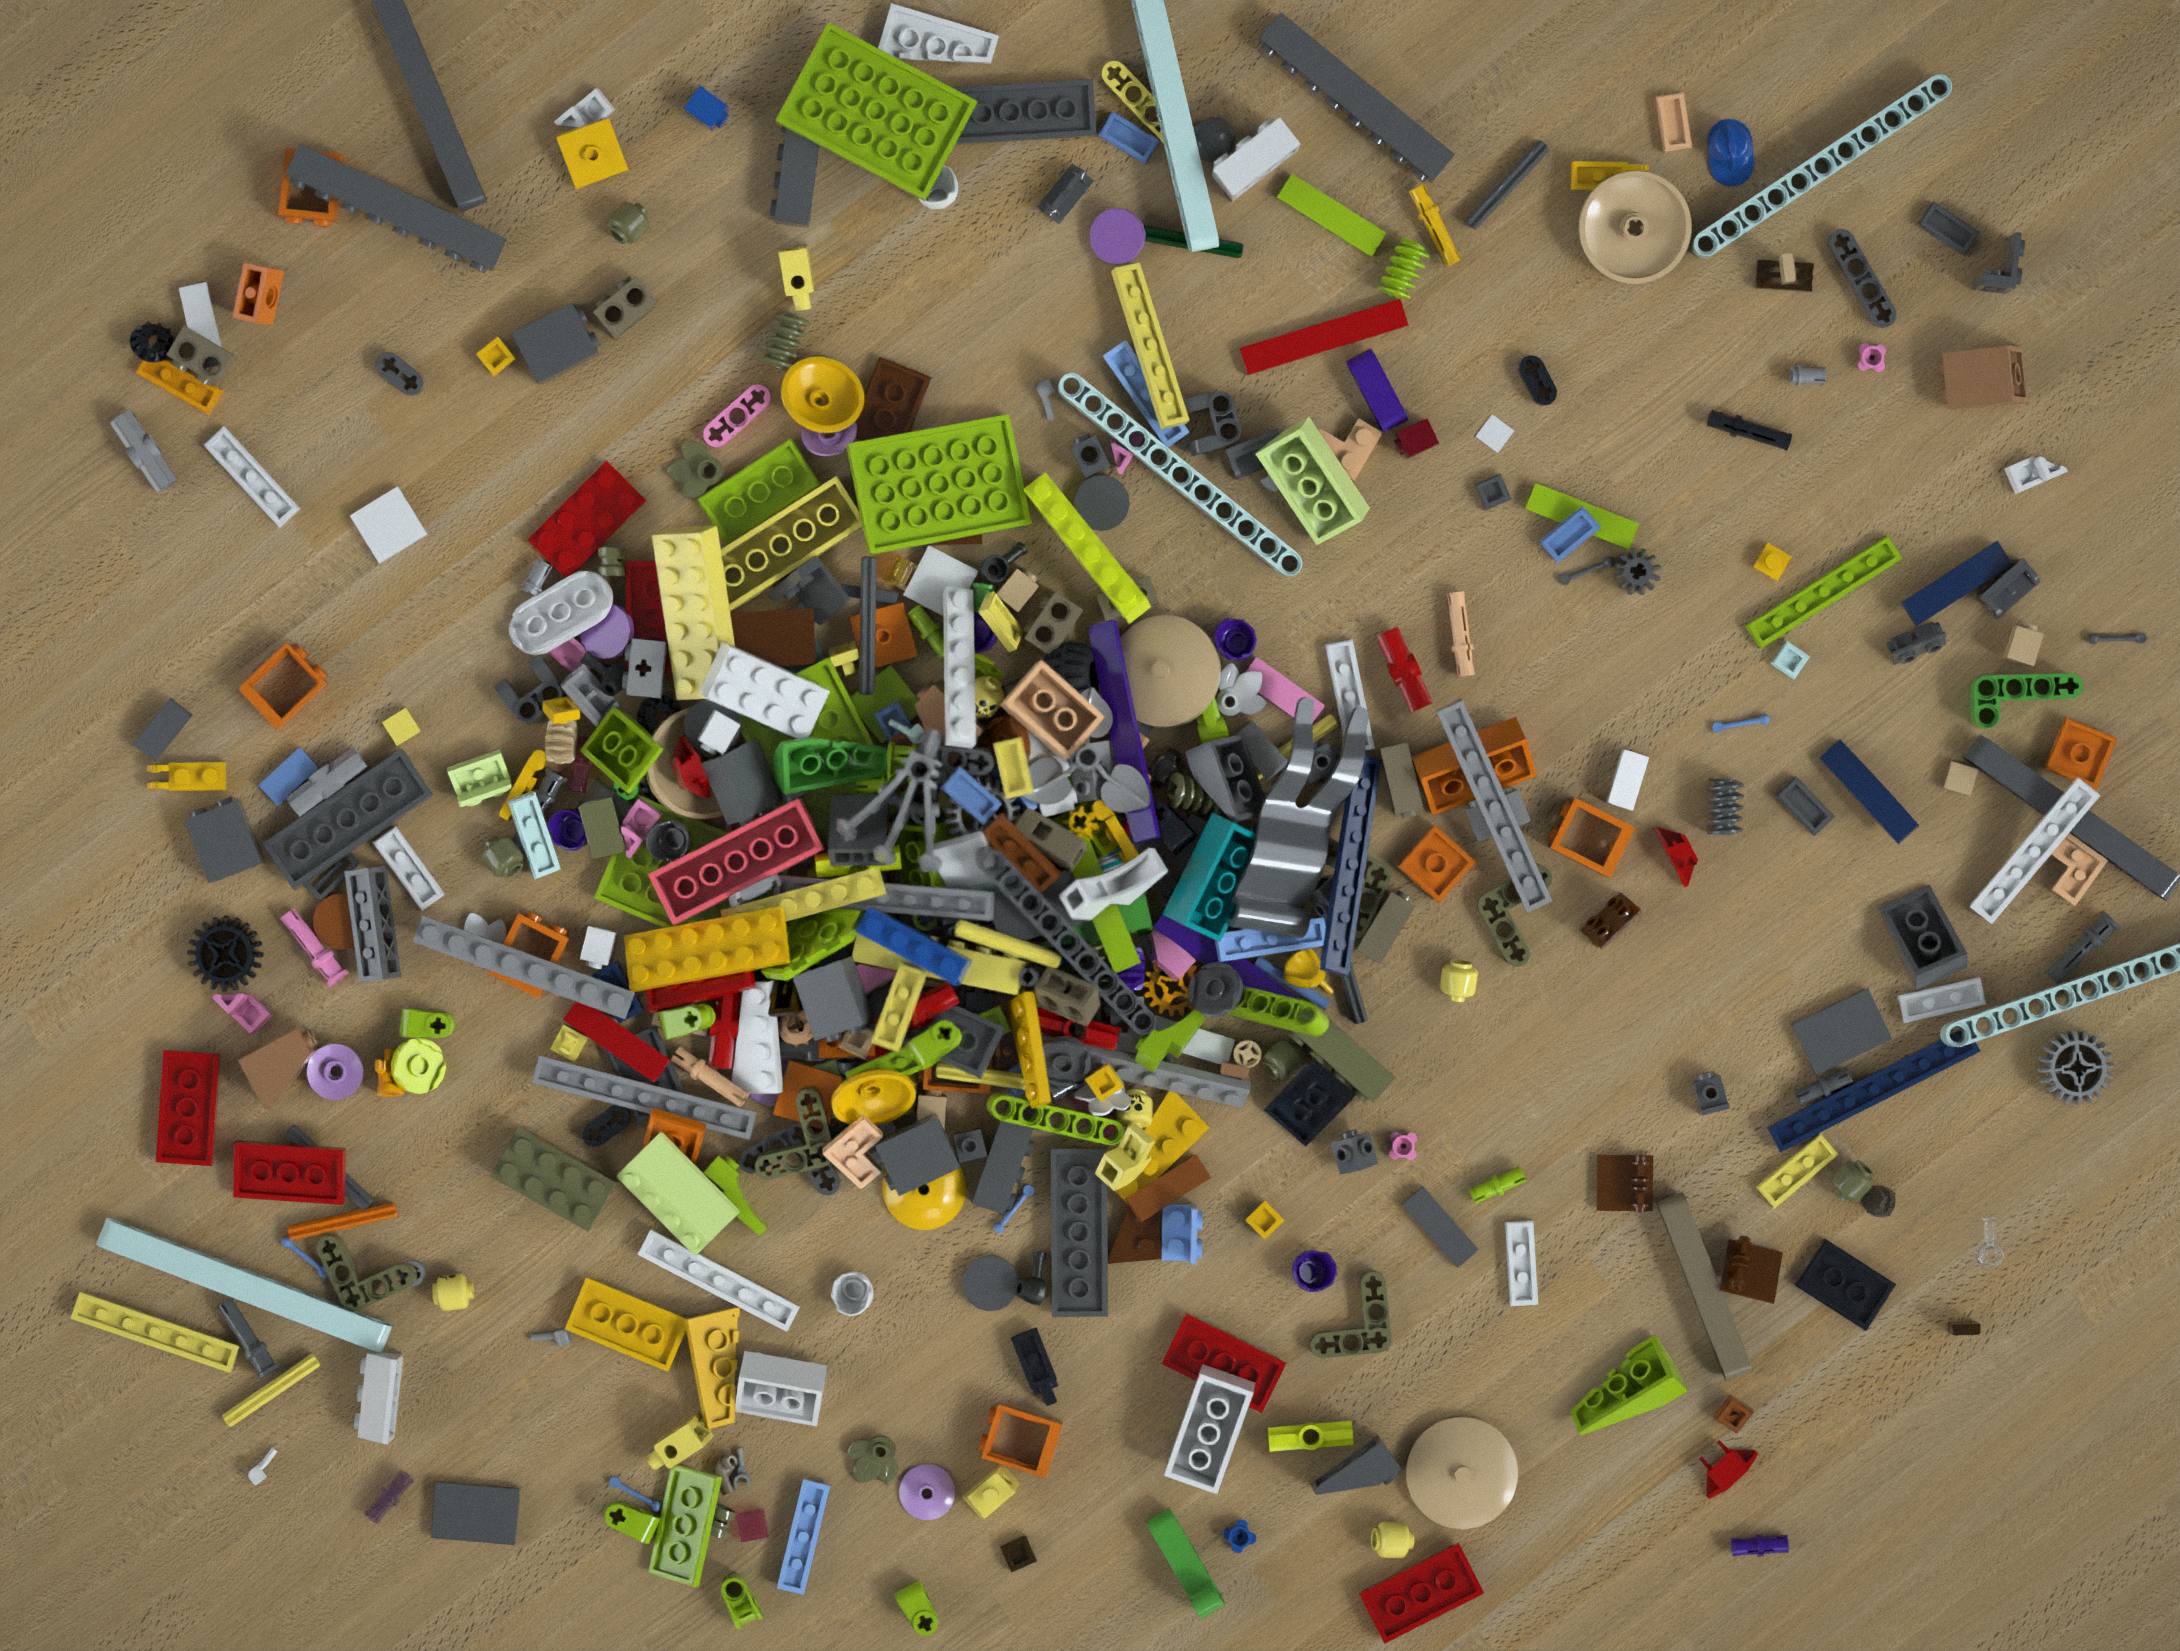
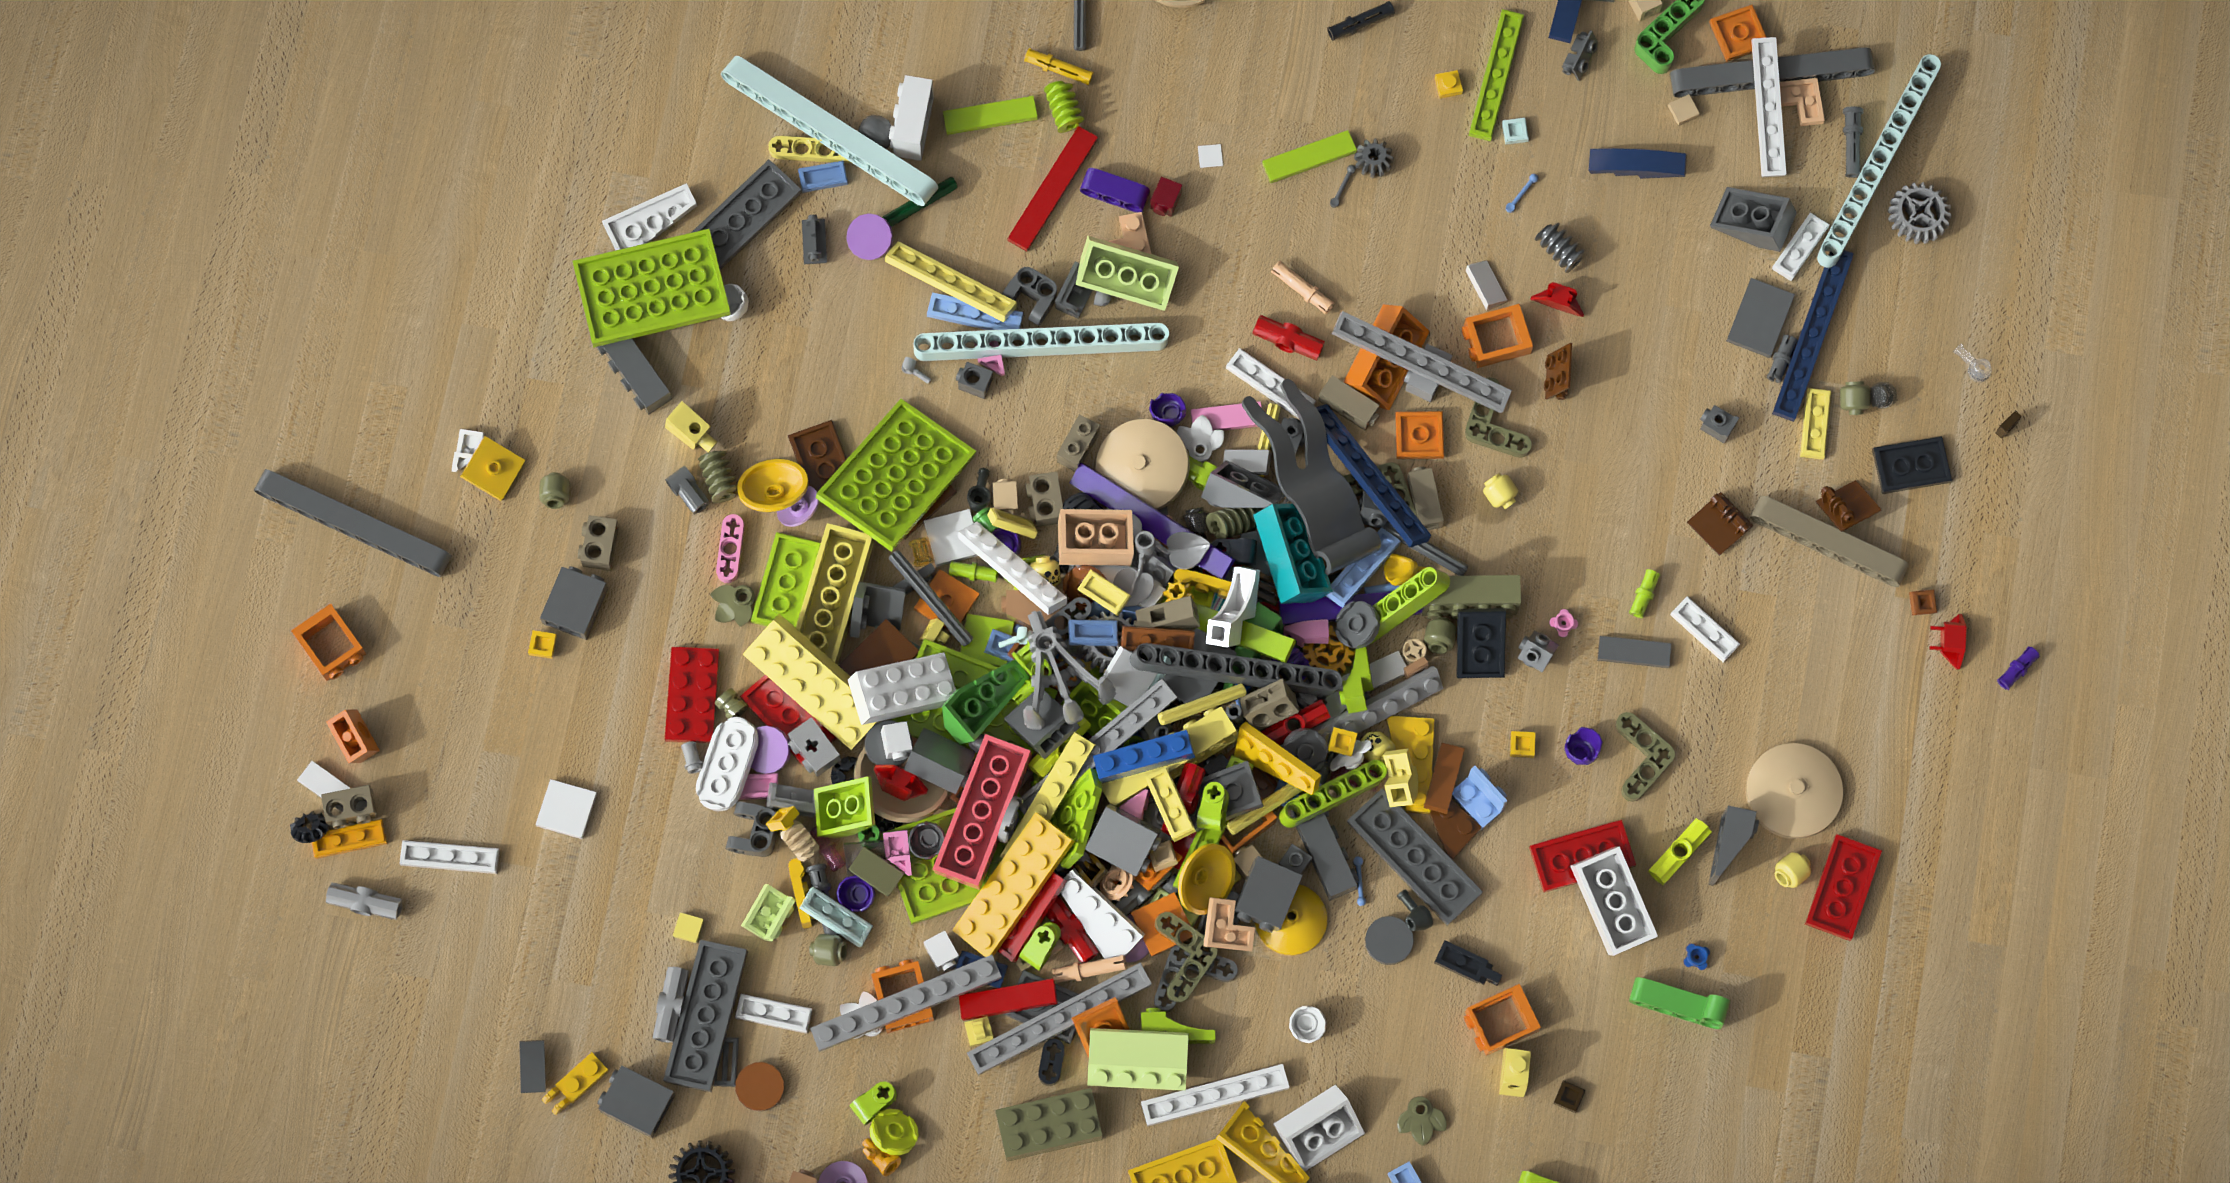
camera: 45 degrees left, 15 degrees down
orange window [238,642,329,730] -> none
medium blue tile [258,747,320,806] -> none
bright pink pin [280,908,349,988] -> none
dark grey brick [285,144,507,273] -> none
dark grey fence [344,866,401,983] -> none
dark grey beam [376,352,424,396] -> none
pearl dark grey bar [580,650,627,696] -> none
blue brick [684,85,729,131] -> none
lavender dish [899,1464,955,1520] -> none
neon yellow brick [1023,472,1151,624] -> none
dark grey tile [1074,475,1130,531] -> none
dark grey brick [1258,12,1455,183] -> none
dark grey tile [1474,474,1511,511] -> none
black beam [1518,355,1557,406] -> none
medium blue tile [1540,505,1601,563] -> none
lime wedge [1570,1335,1688,1435] -> none
dark grey tile [1775,776,1835,836] -> none
none -> dark grey piece [665,466,710,515]

